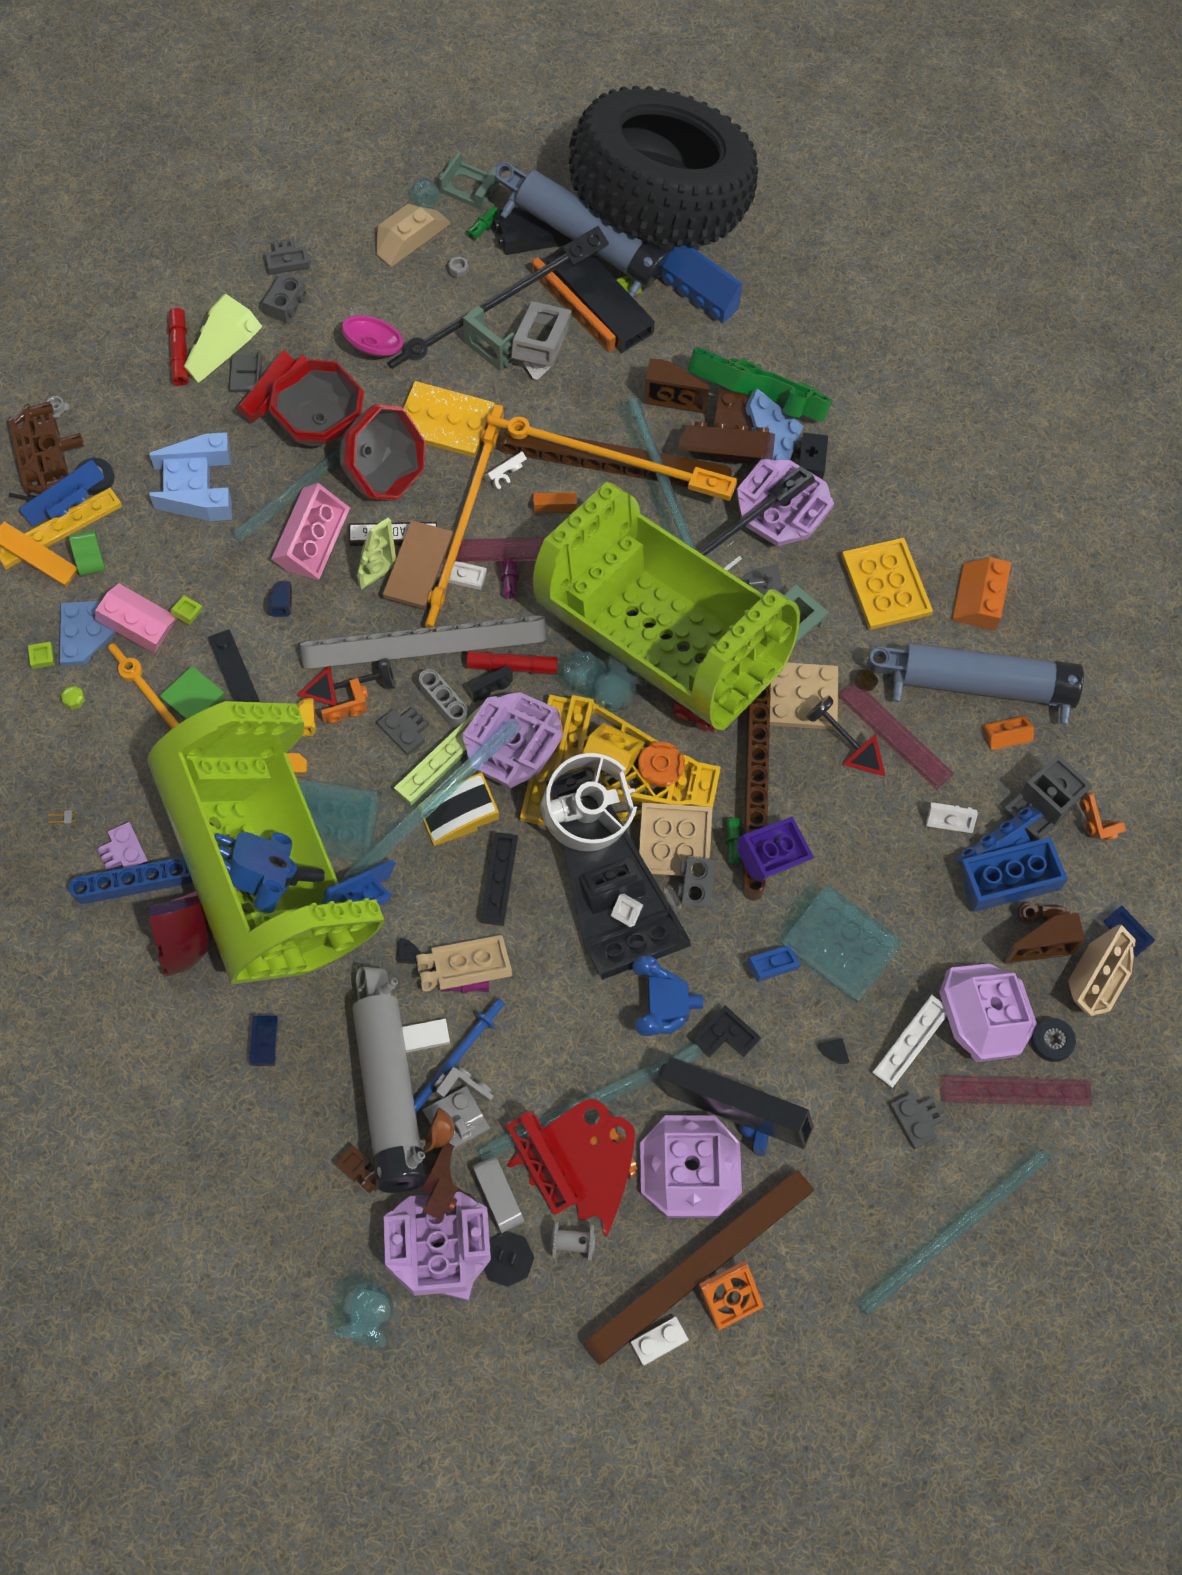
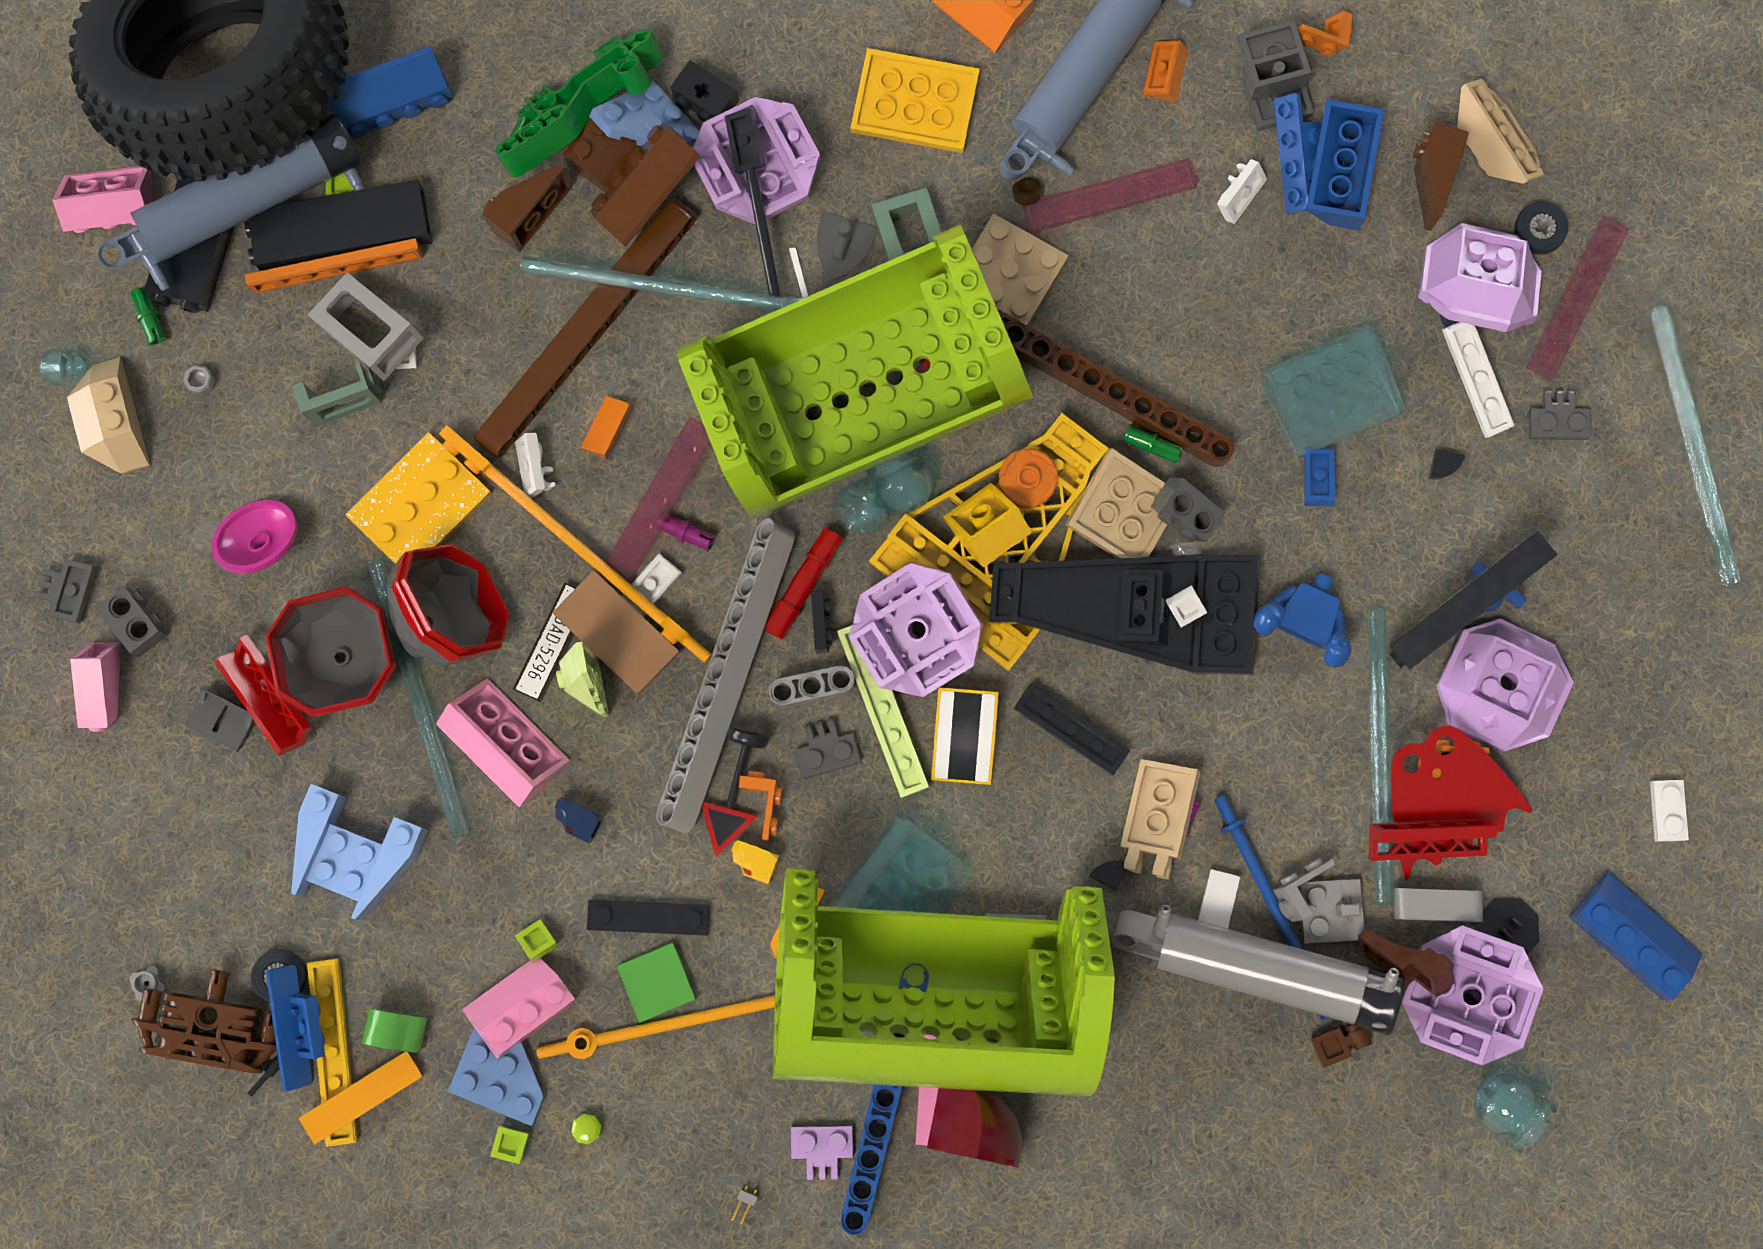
camera: 55 degrees left, 15 degrees up
red piece [168,308,189,386] -> none
yellowish green wedge [184,294,262,383] -> none
blue piece [214,832,325,913] -> none
clear blue plate [249,1016,278,1066] -> none
blue bracket [321,860,396,906] -> none
clear light blue axle [344,719,521,879] -> none
black bar [388,226,609,368] -> none
dark orange cap [423,1107,455,1152] -> none
sand green panel [438,152,501,210] -> none
light orange bar [487,415,737,501] -> none
white animal [540,753,637,851] -> none
light grey hose [551,1222,596,1261] -> none
reddish brown beam [583,1170,815,1366] -> none
black plate [692,1005,761,1058] -> none
orange piece [699,1261,764,1331] -> none
dark purple slope [737,816,814,882] -> none
black piece [806,695,886,777] -> none
reddish brown plate [1018,902,1067,922] -> none
clear blue plate [1103,906,1156,957] -> none
none -> bright pink slope [52,166,154,233]
none -> bright pink slope [70,642,121,732]
none -> blue slope [1568,872,1702,1000]

